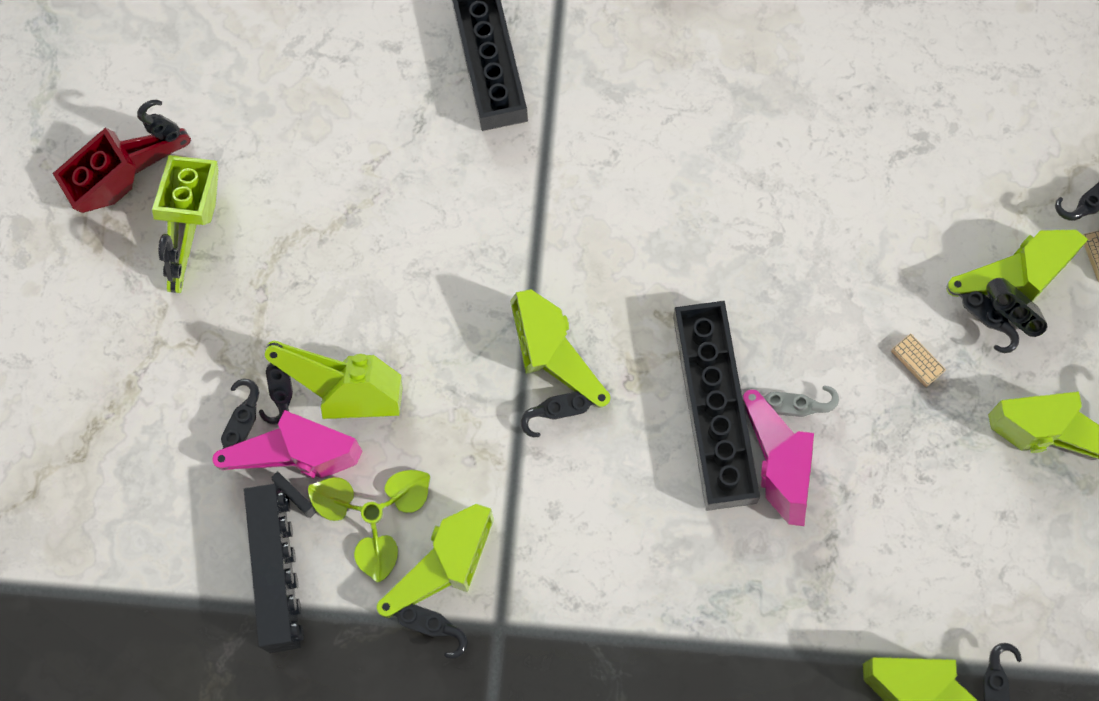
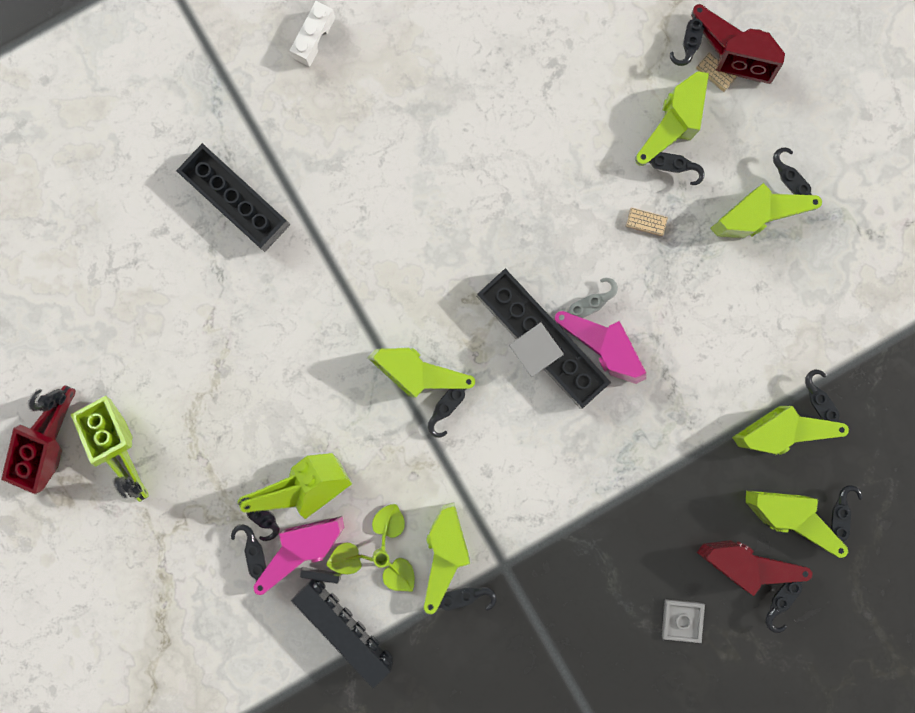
camera: 40 degrees left, 15 degrees up
black beam [986,278,1048,337] -> none
none -> light grey tile [509,323,564,377]

